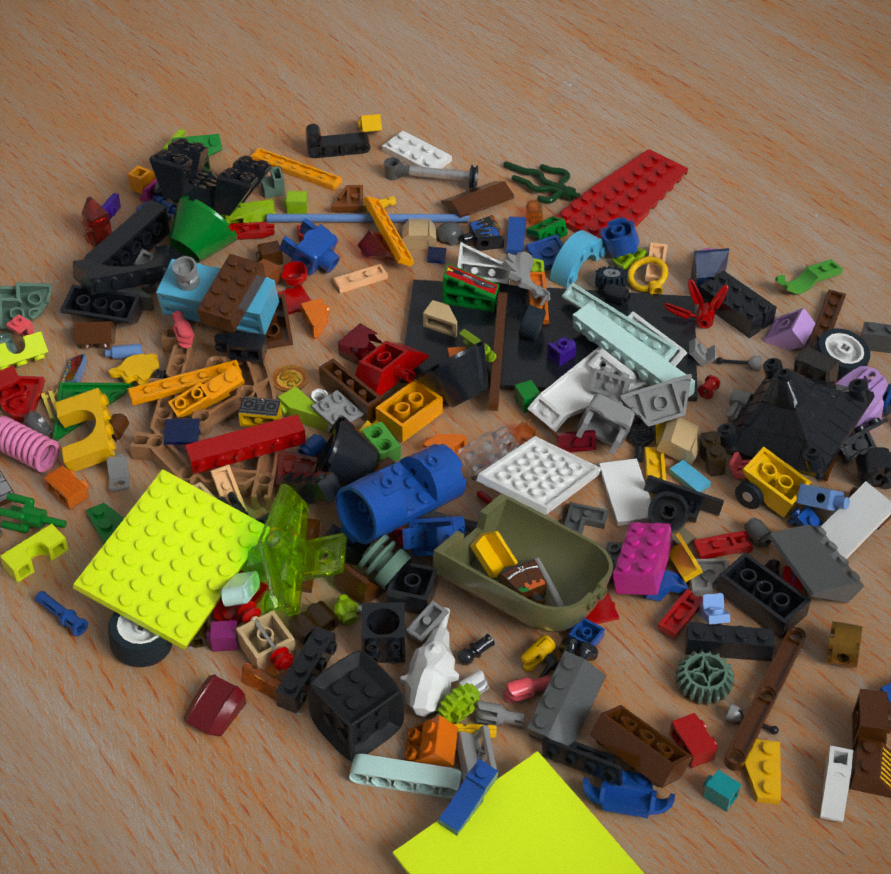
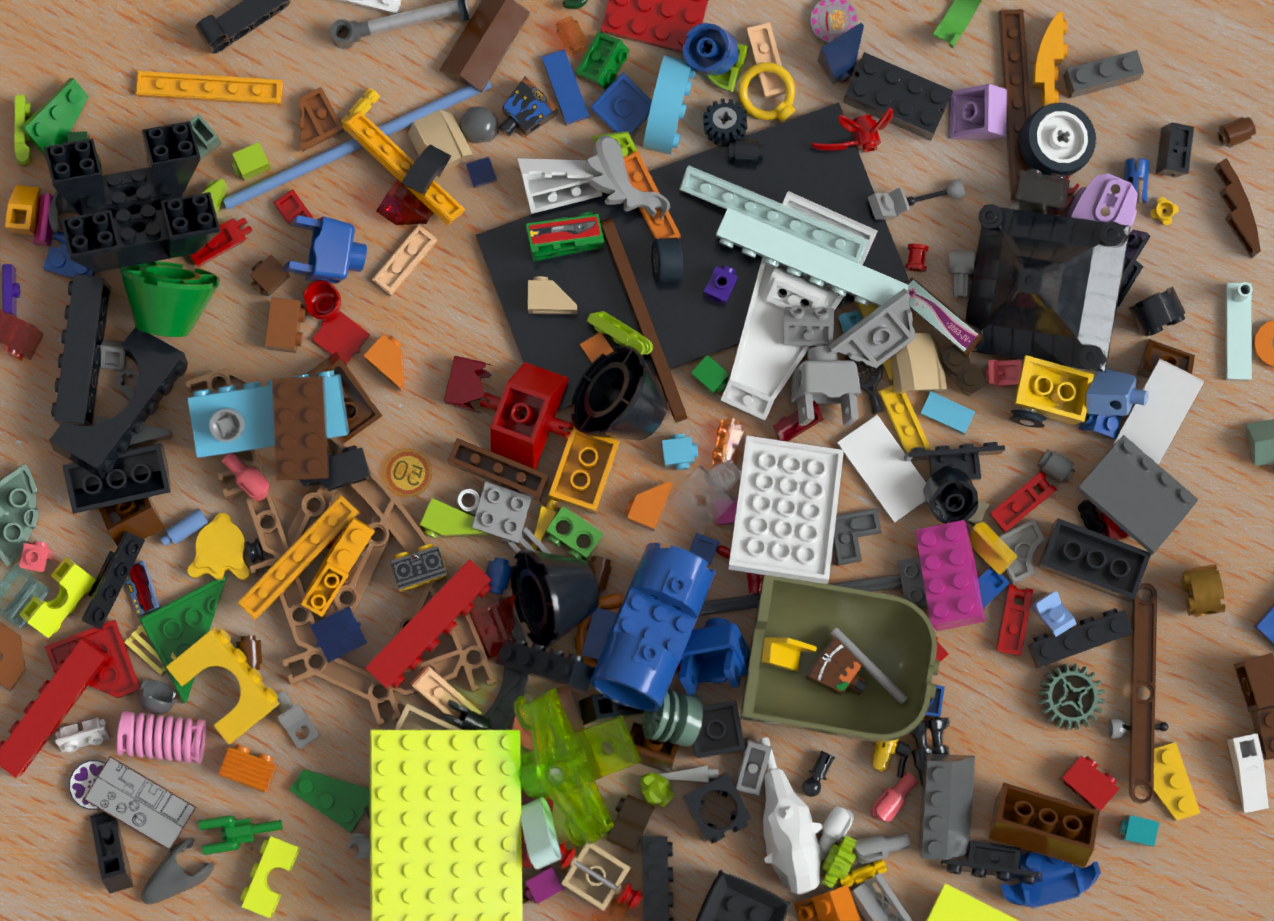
camera: 30 degrees left, 35 degrees up
none -> black bracket [81,531,145,629]
none -> black slope [402,144,451,196]
none -> medium azure brick [662,434,698,470]
none -> blue tile [689,533,719,565]
none -> slope [907,277,983,355]
none -> light orange slope [1032,12,1068,108]

